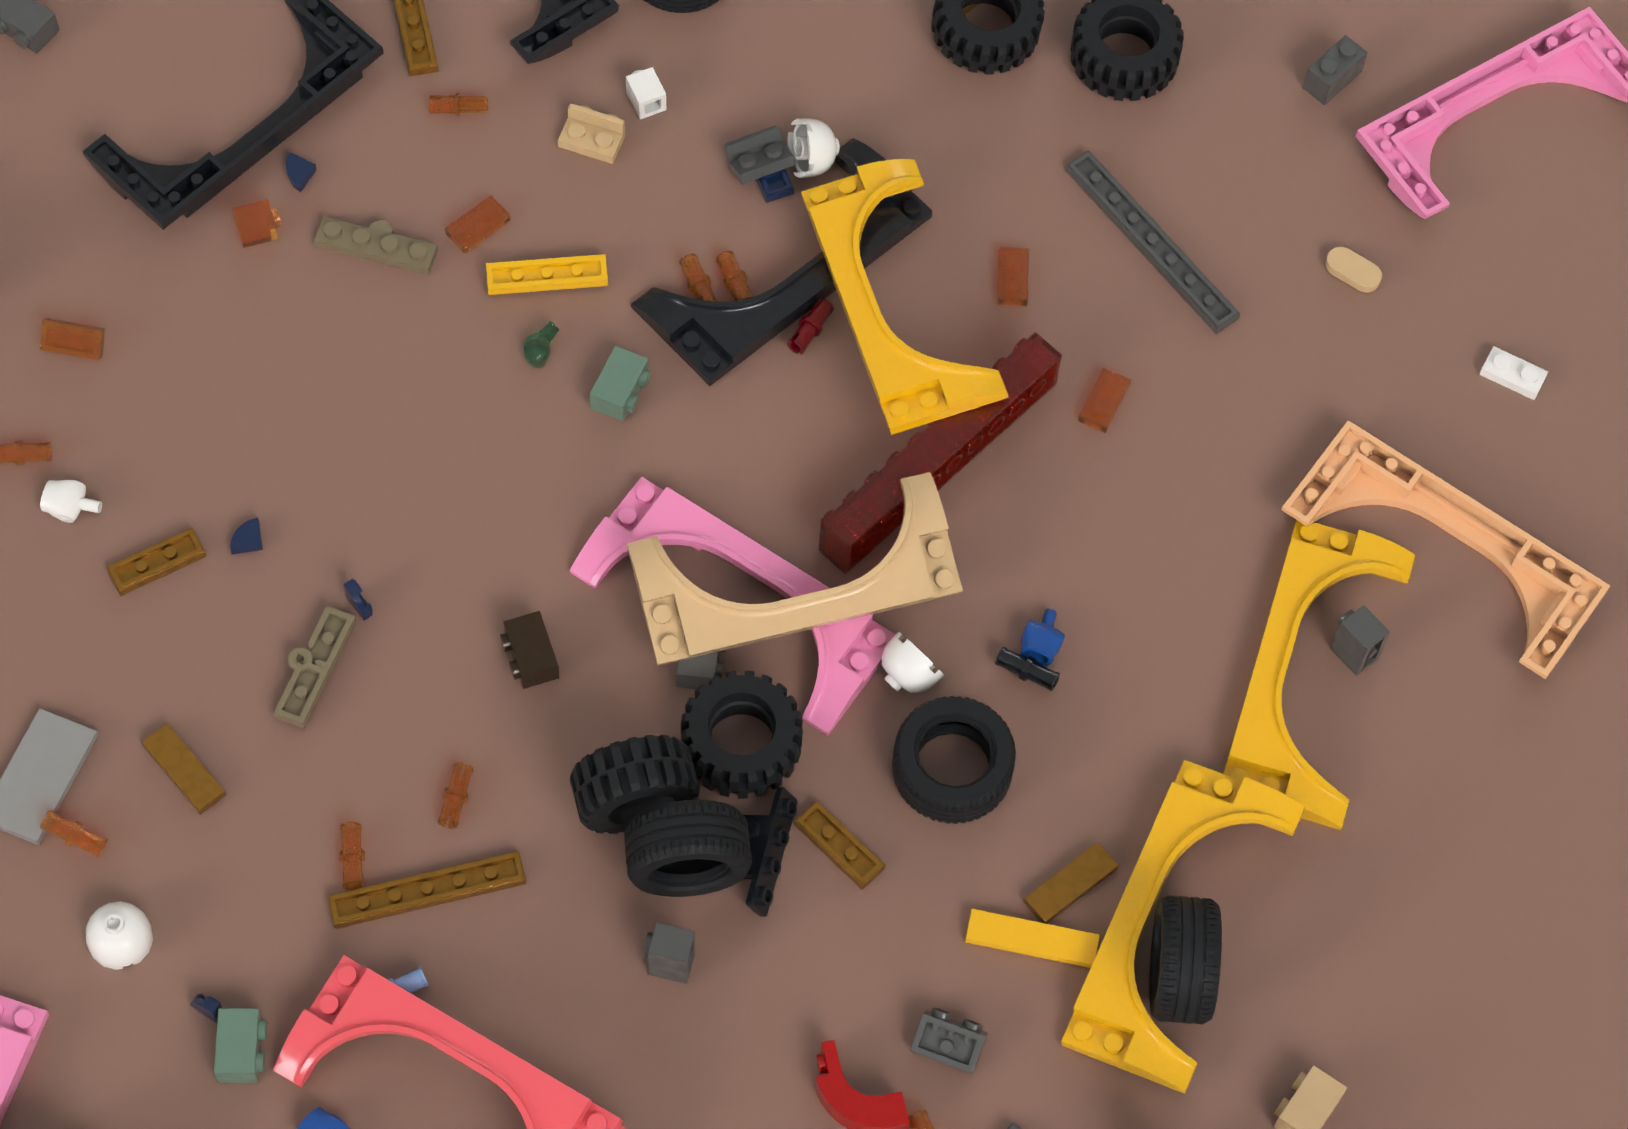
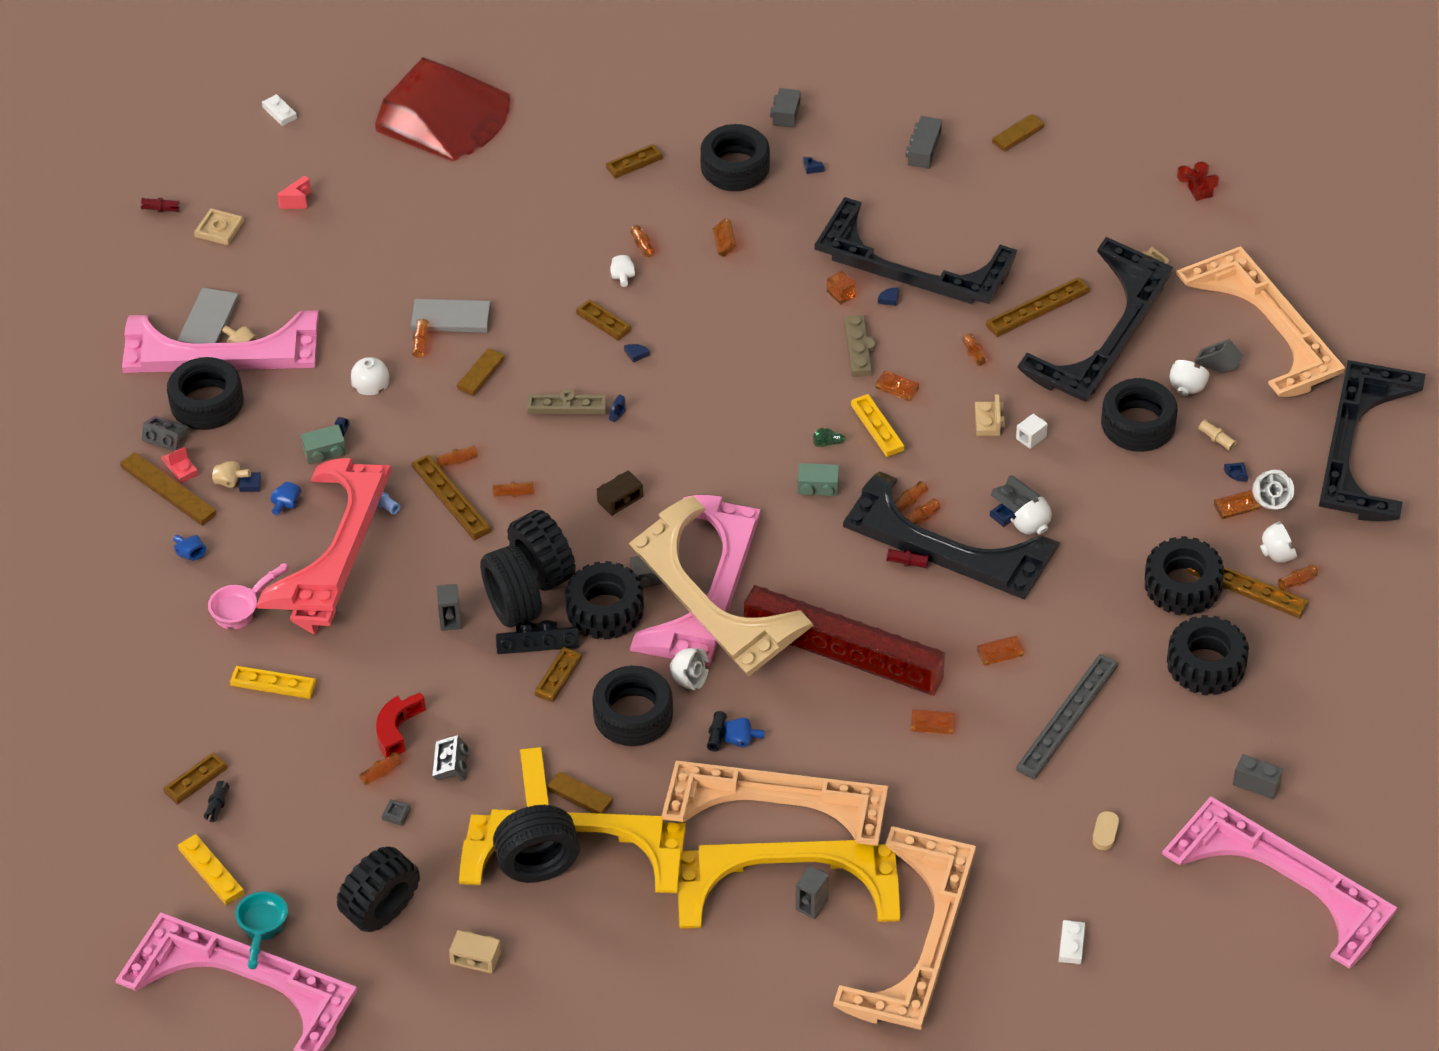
camera: 75 degrees right, 15 degrees down
yellow piece [801,159,1009,435] -> none
none -> light nougat piece [661,761,888,846]

